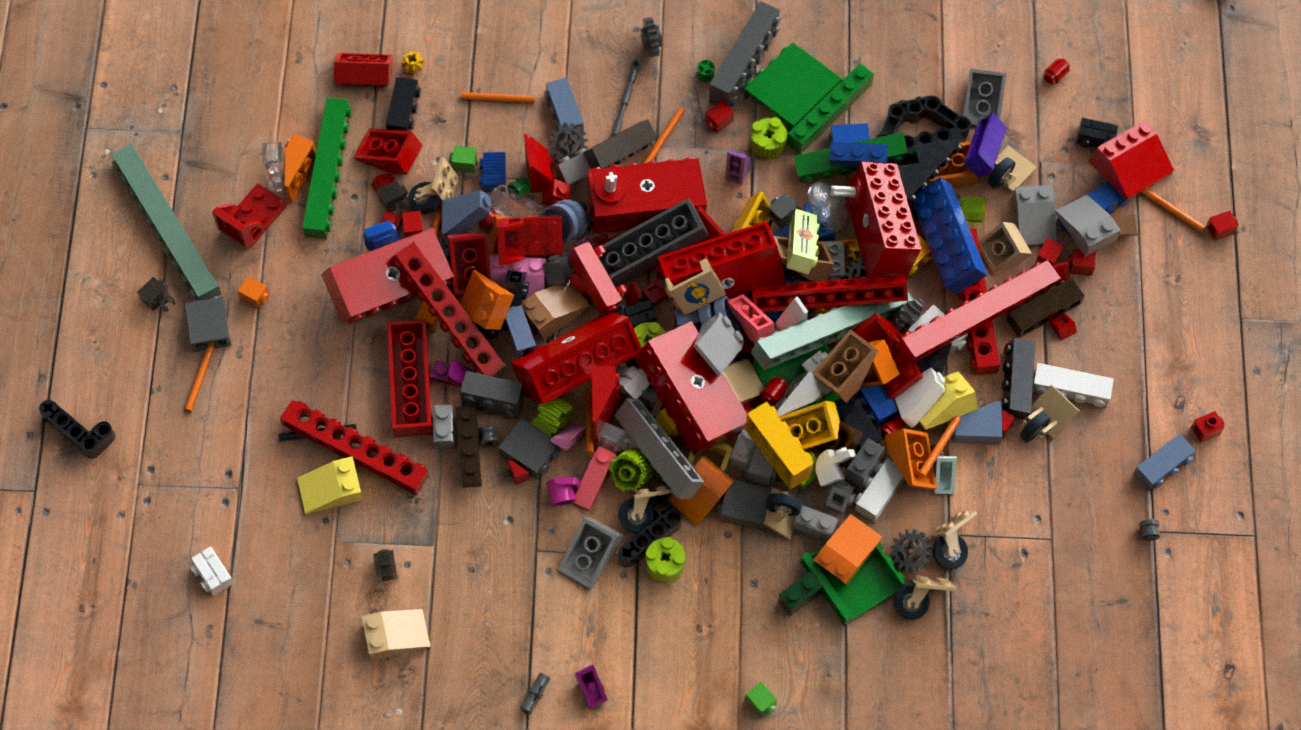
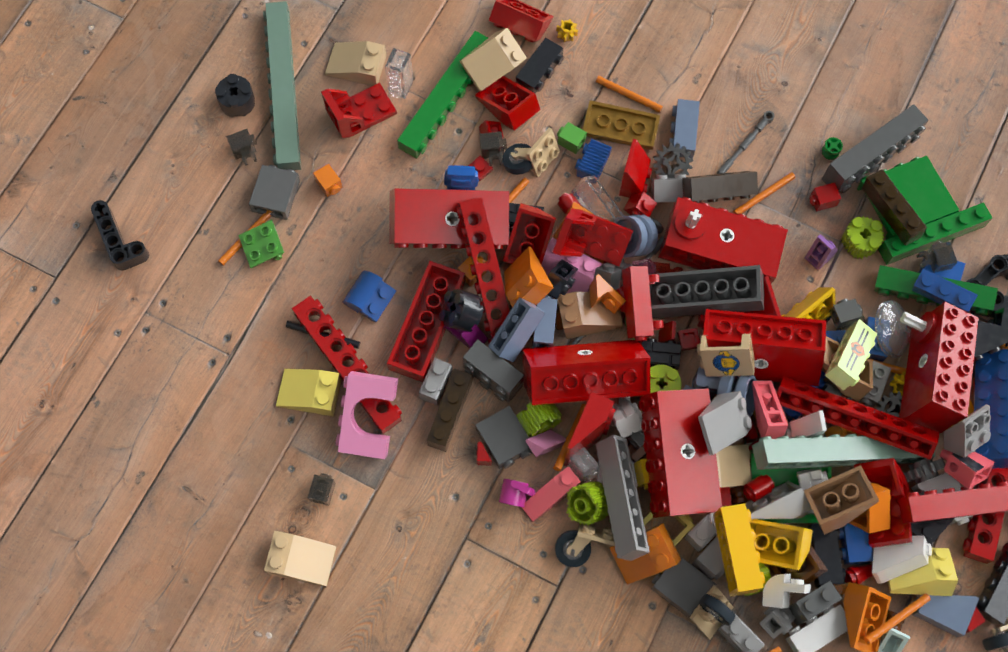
camera: 25 degrees right, 5 degrees up
white brick [190,547,233,596] -> none
orange slope [285,134,316,204] -> none
red brick [402,210,423,238] -> none
sand blue slope [442,190,491,237] -> none
dark grey wheel [478,426,499,447] -> none
green wheel [508,176,531,200] -> none
light grey slope [558,517,624,589] -> none
black beam [618,495,682,568] -> none
dark grey gear [640,17,662,57] -> none
lime brick [646,537,686,583] -> none
none -> black brick [215,74,255,117]
none -> bright green hinge [238,220,284,268]
none -> tan slope [325,41,386,86]
none -> bright pink arch [336,371,398,459]
none -> blue brick [342,270,397,322]
none -> black brick [439,289,483,332]
none -> tan slope [459,28,527,92]
none -> sand blue brick [488,297,545,362]
none -> pearl gold plate [583,100,661,150]
none -> orange slope [589,274,626,314]
none -> dark brown brick [862,169,927,246]
none -> clear smoke brick [917,241,957,273]
none -> coral torso [940,449,995,489]
none -> light grey slope [944,404,991,457]

